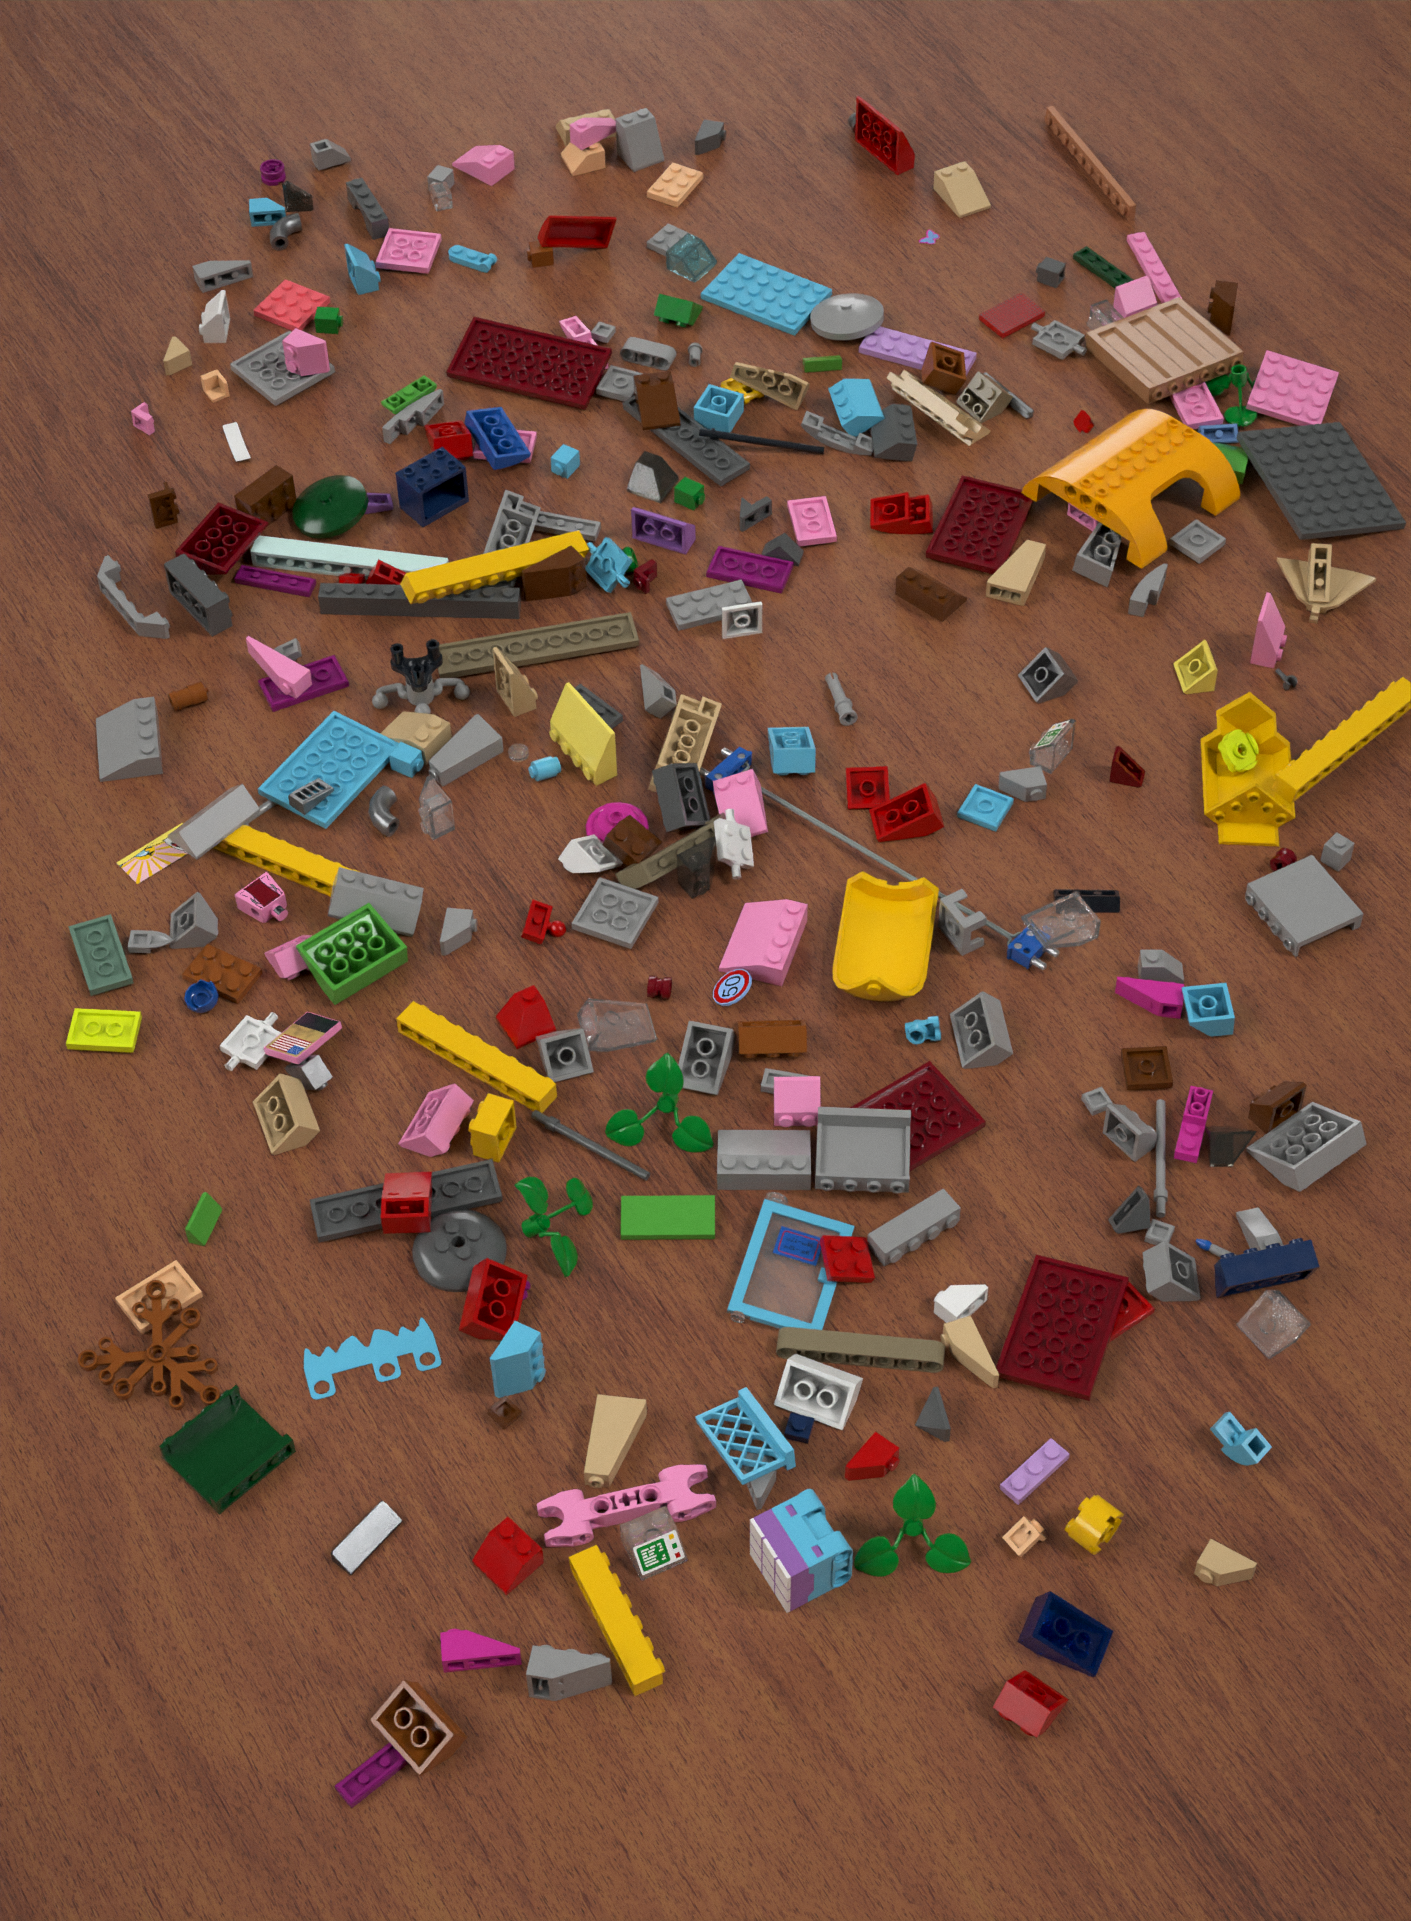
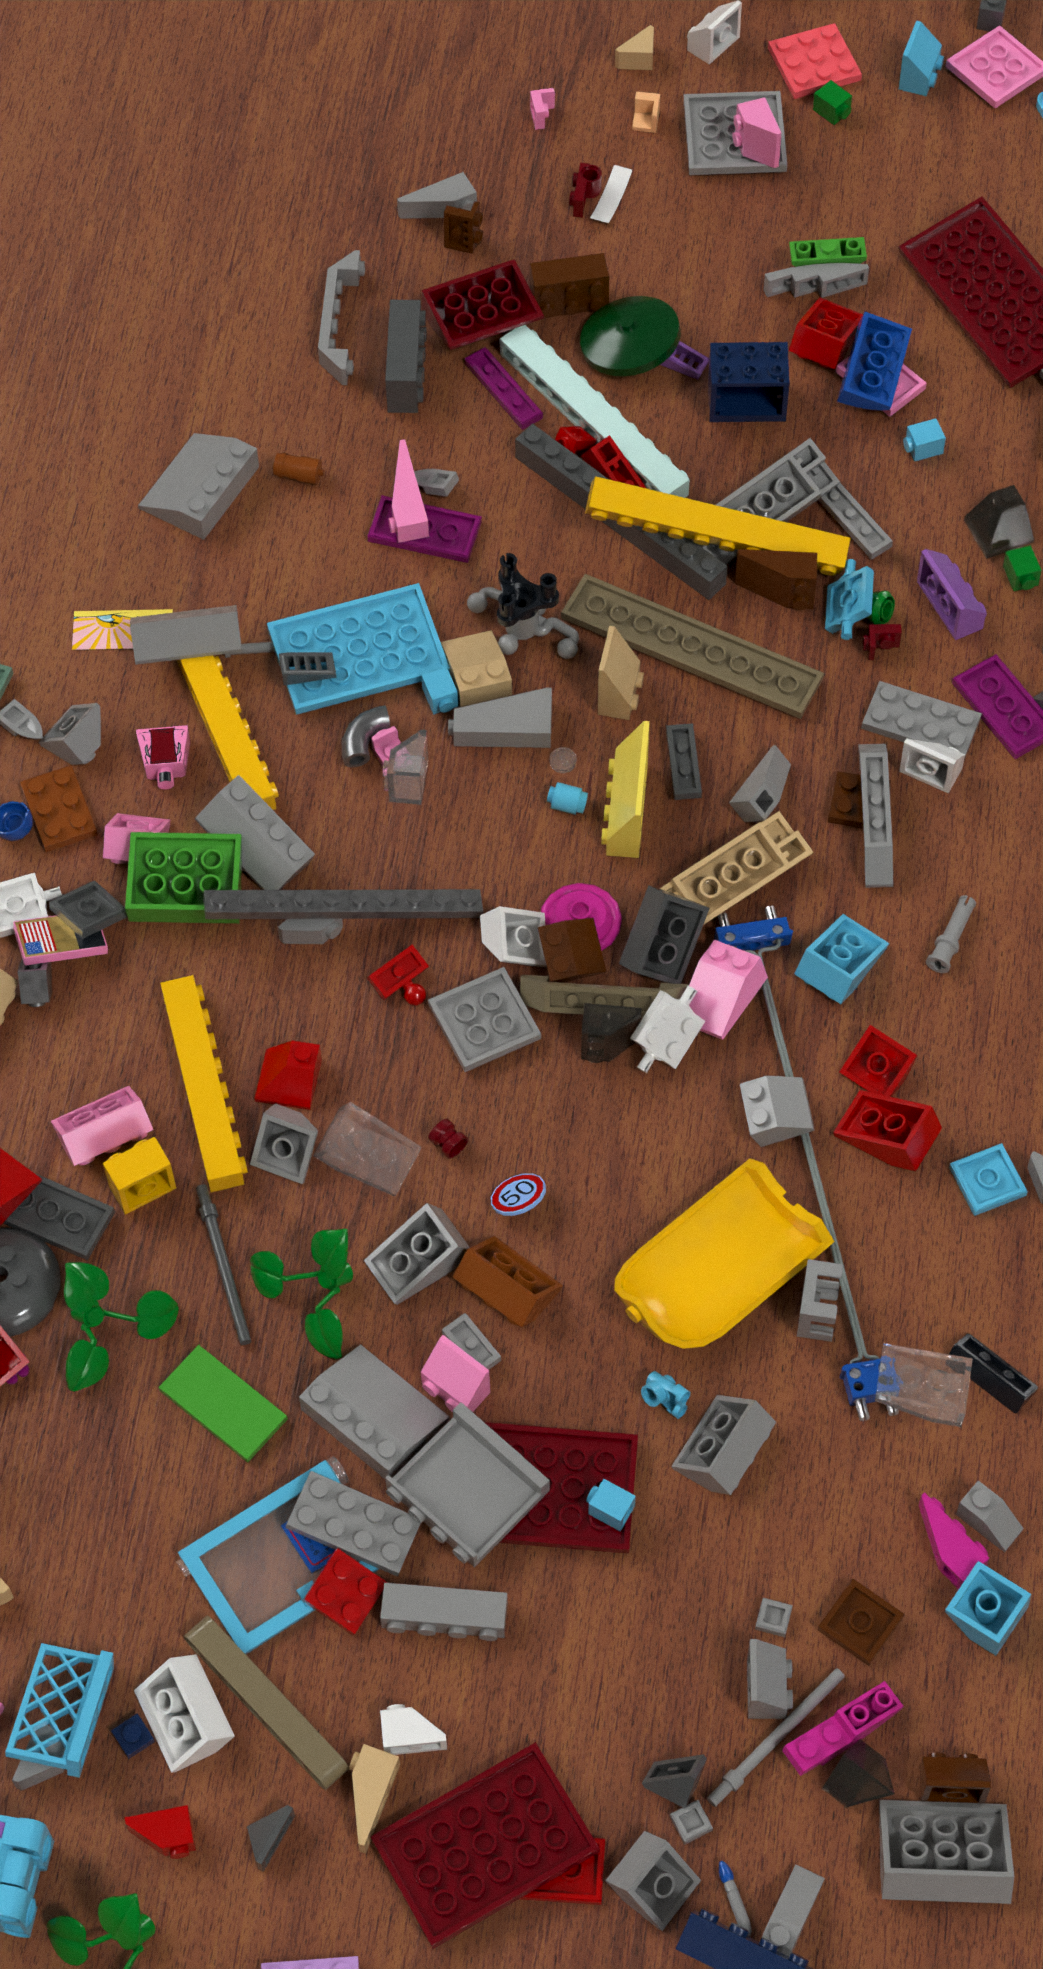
camera: 40 degrees right, 10 degrees up
bright pink slope [719,899,808,986] -> none
none -> dark grey tile [49,880,128,939]
none -> flat silver plate [203,889,483,919]
none -> light grey plate [286,1471,420,1577]
none -> bright pink bracket [371,726,412,775]
none -> light grey slope [397,172,477,219]
none -> dark red plate [569,163,602,218]
none -> medium azure brick [586,1479,636,1531]
none -> light grey slope [740,1076,815,1147]
none -> reddish brown plate [828,771,891,828]
none -> light grey slope [858,744,893,888]

